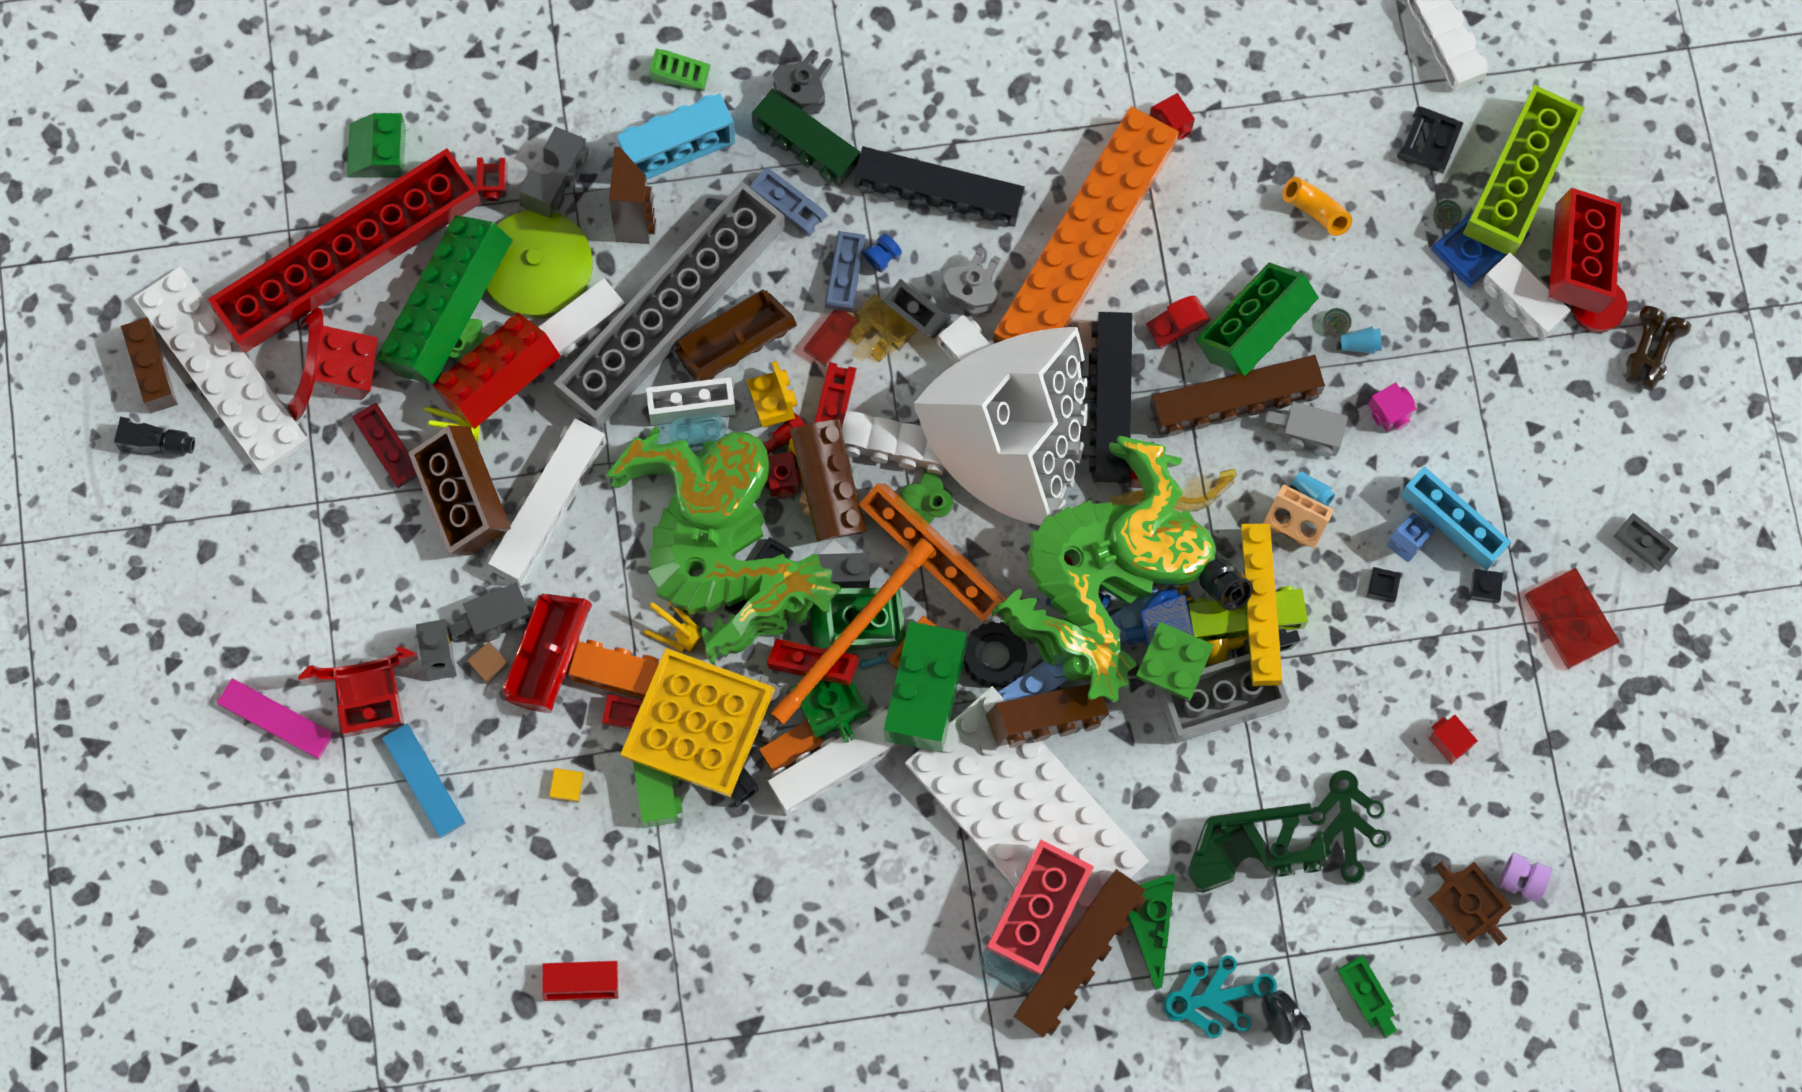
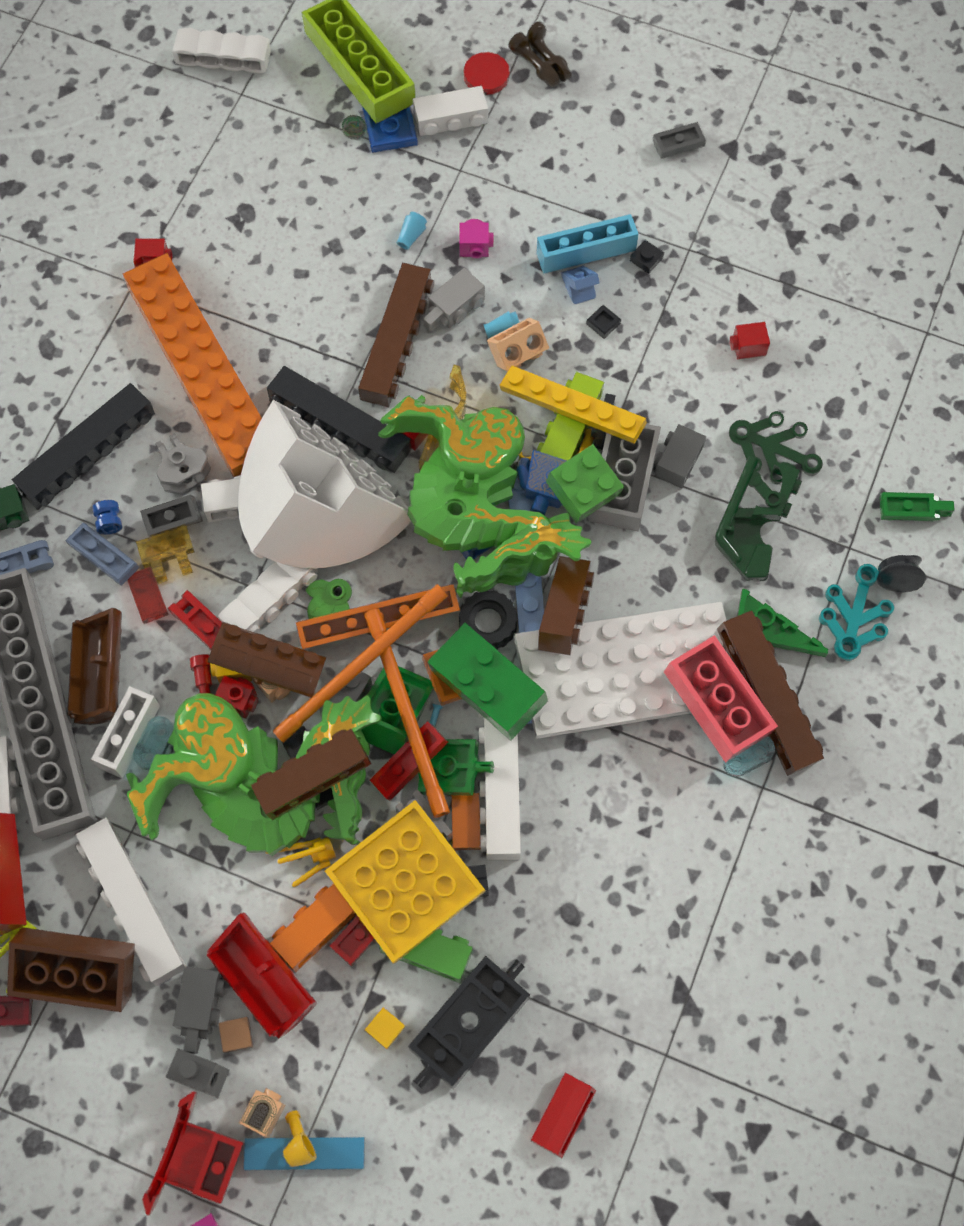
camera: 55 degrees left, 5 degrees down
yellow bracket [746,361,797,428] -> none
red brick [1146,295,1211,349] -> none
green brick [1195,262,1319,376] -> none
black wheel [1199,558,1253,611] -> none
light orange cylinder [1282,177,1352,236] -> none
tile [1322,308,1352,338] -> none
black plate [1397,106,1464,174] -> none
reddish brown plate [1428,860,1513,946] -> none
lavender wheel [1498,852,1552,904] -> none
clear red plate [1525,568,1620,670] -> none
red brick [1549,187,1622,314] -> none
none -> brick [239,1088,286,1138]
none -> reddish brown brick [251,729,372,820]
none -> orange piece [273,584,448,743]
none -> yellow bar [283,1110,317,1167]
none -> black brick [408,956,530,1089]
none -> dark grey brick [653,424,707,489]

